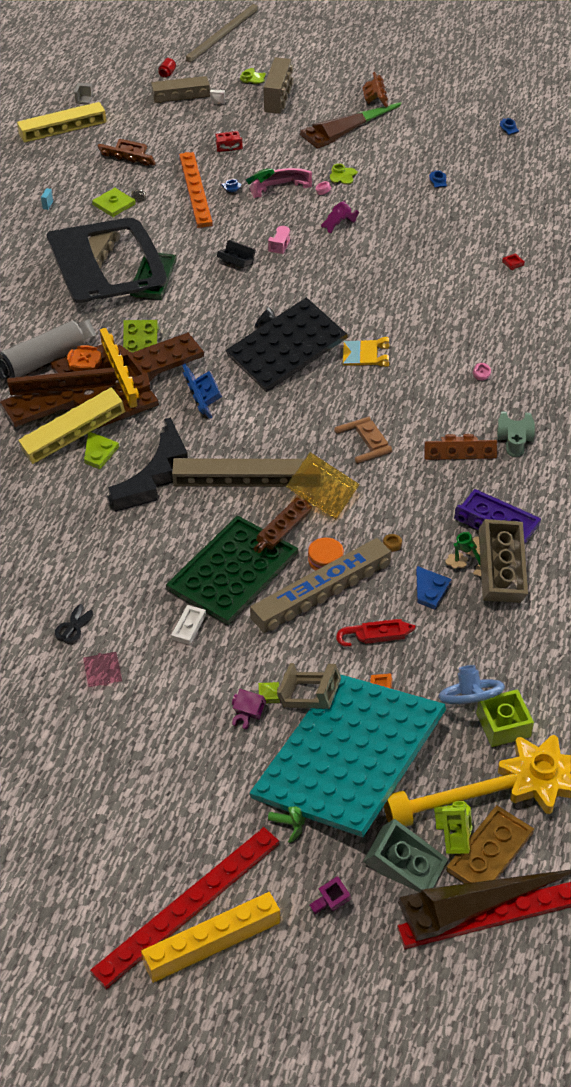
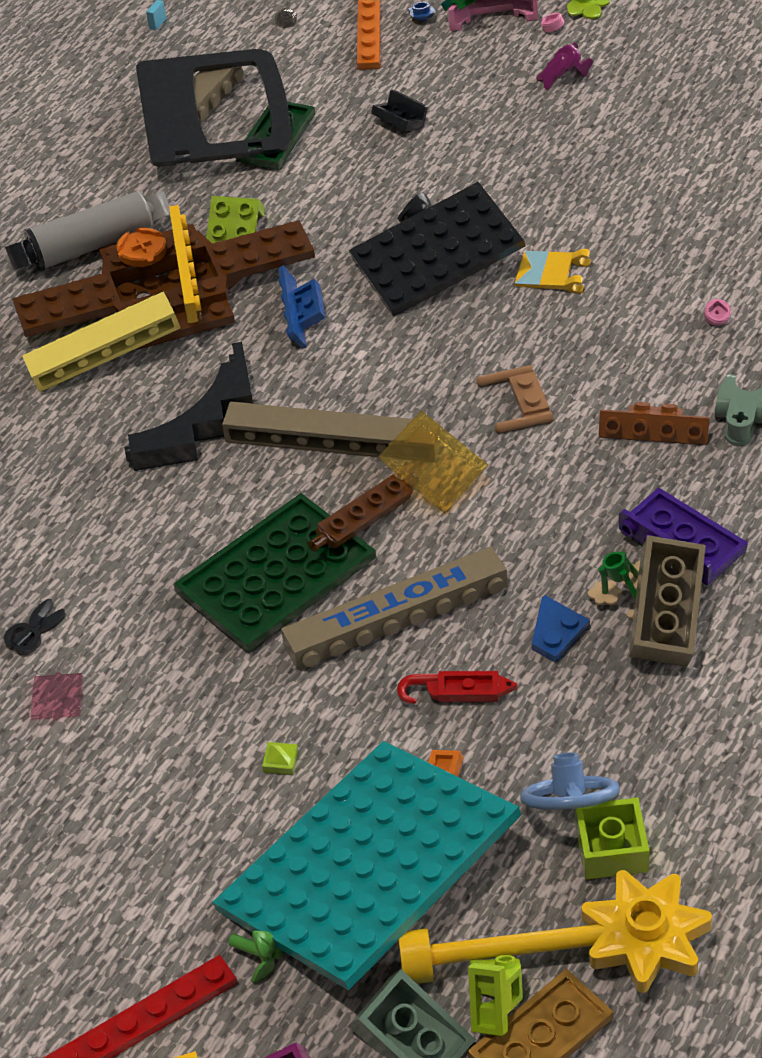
camera: 15 degrees right, 0 degrees up
reddish brown tile [7,368,116,396] -> none
lime wing [84,432,119,469] -> none
lime plate [92,188,136,217] -> none
white plate [171,605,206,645] -> none
magenta brick [232,689,266,730] -> none
bright pink leg [268,226,290,254] -> none
dark tan window [277,663,341,709] -> none
orange head [308,537,344,571] -> none
pearl gold tile [383,534,402,552] -> none
blue animal [429,170,447,188] -> none

